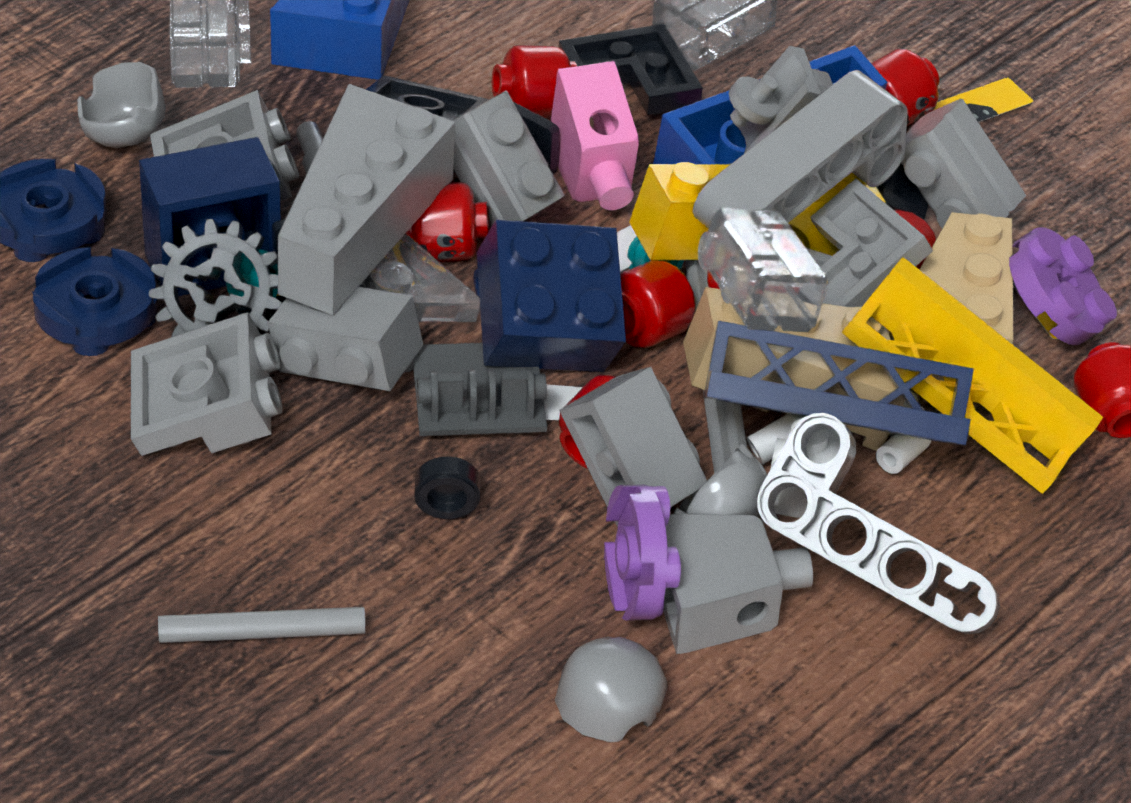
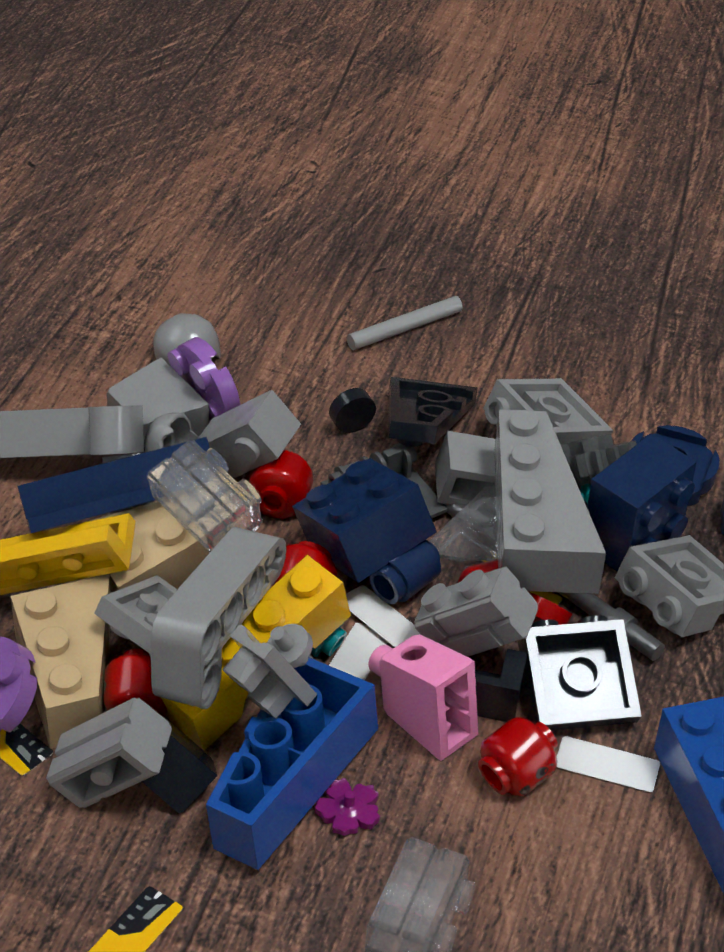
camera: 155 degrees right, 0 degrees up
black plate [559,24,703,115] -> none
red head [871,49,939,127] -> none
none -> black wing [388,377,478,447]
none -> white sticker [557,736,660,792]

